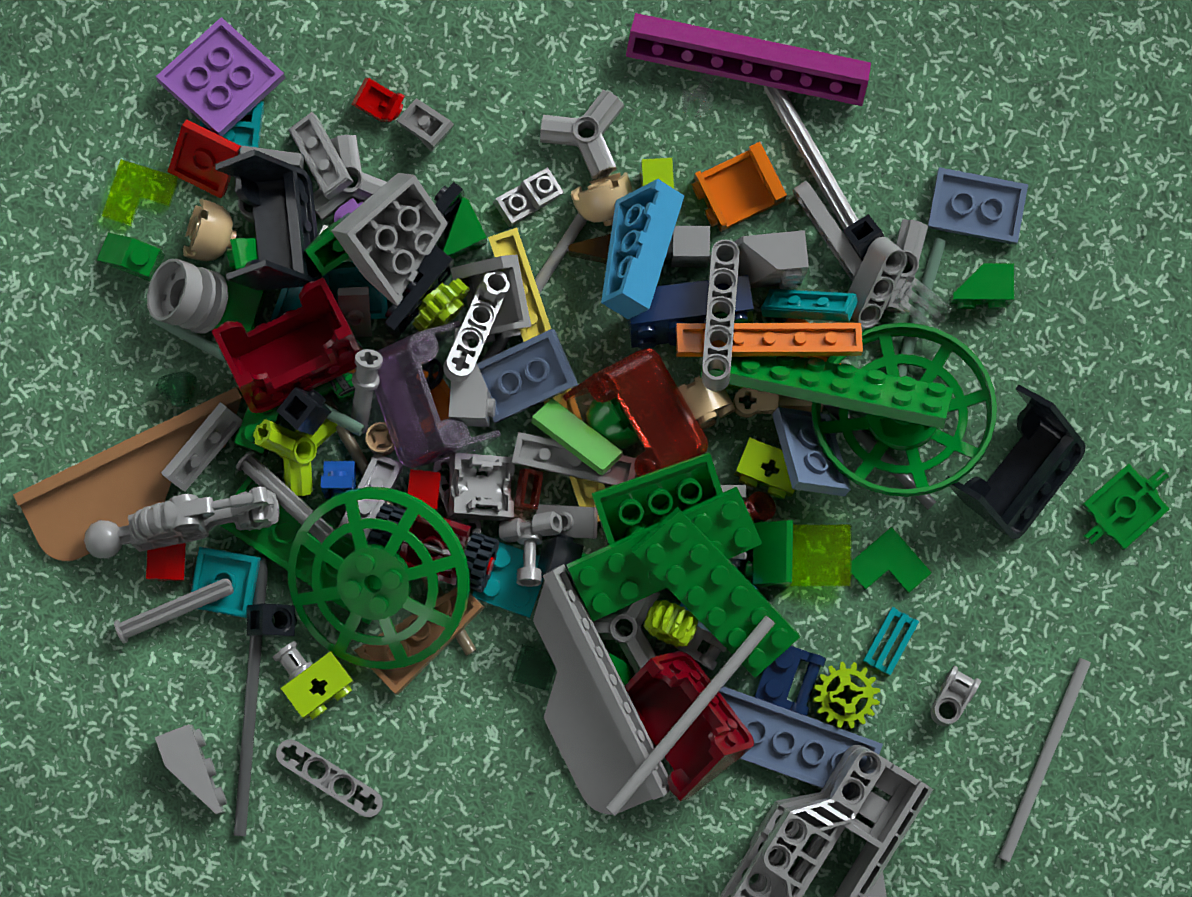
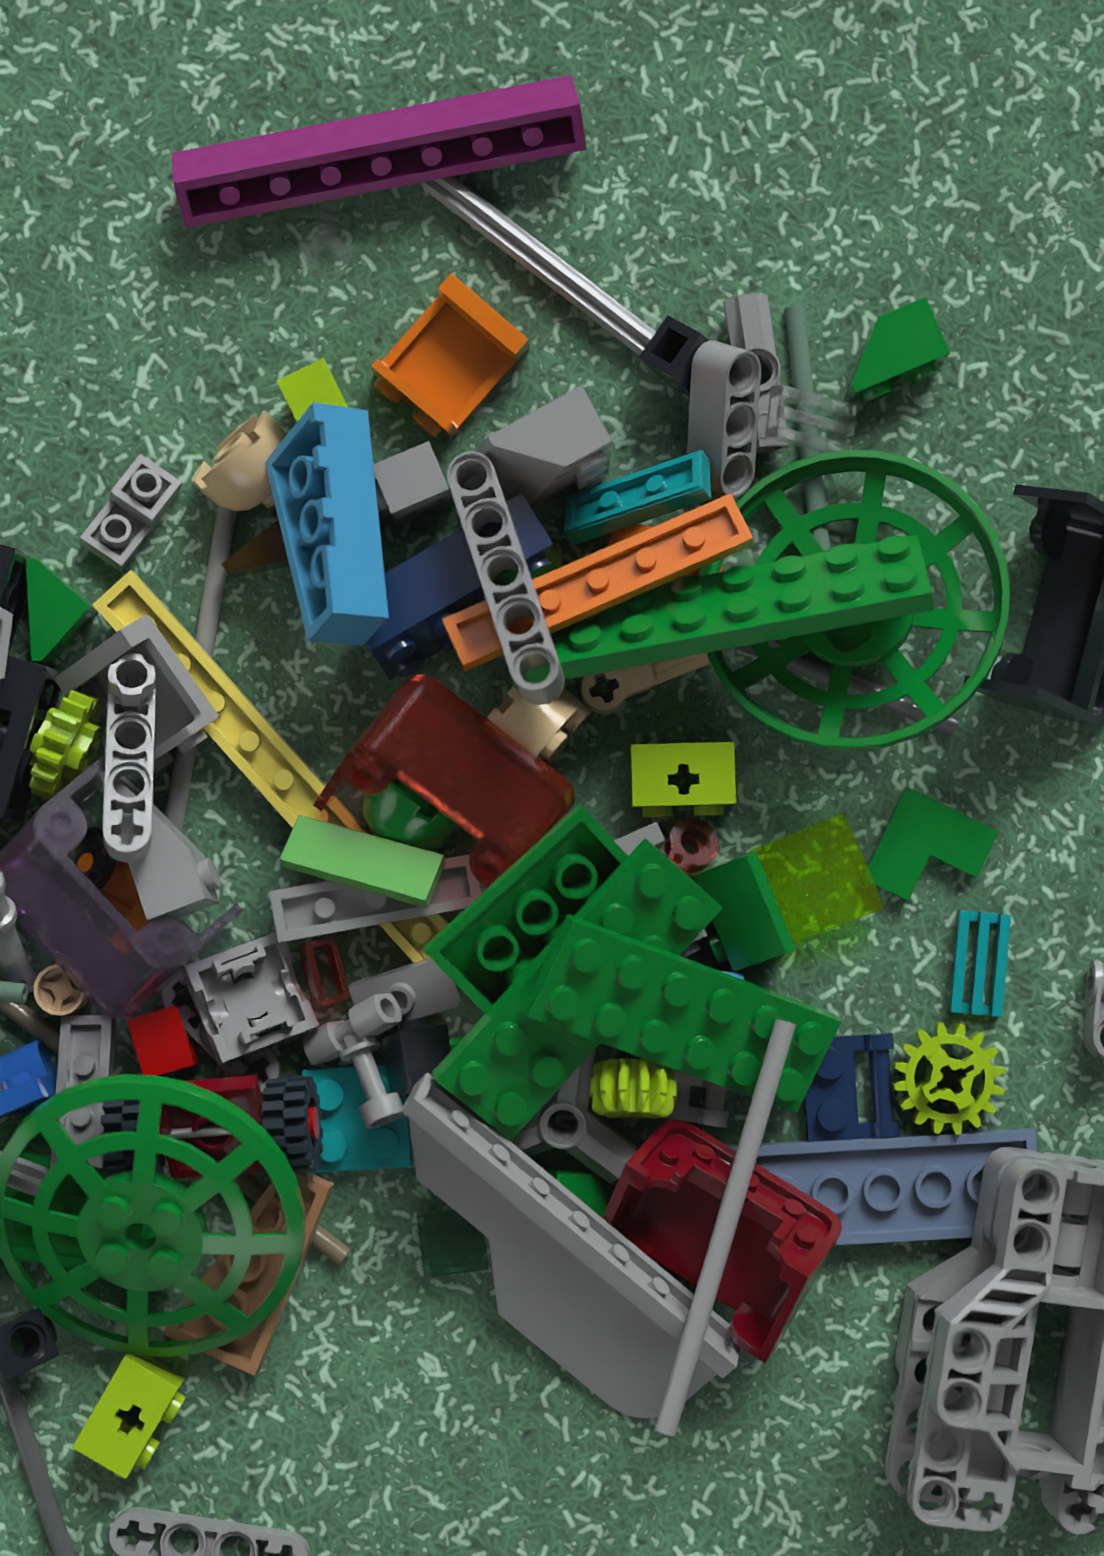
camera: 15 degrees left, 5 degrees up
light grey bush [272,641,312,681] -> none
sand blue plate [477,329,579,423] -> none
light grey piece [540,89,624,179] -> none
sand blue plate [772,407,851,496] -> none
light grey beam [792,181,862,282] -> none
sand blue plate [928,167,1028,245] -> none

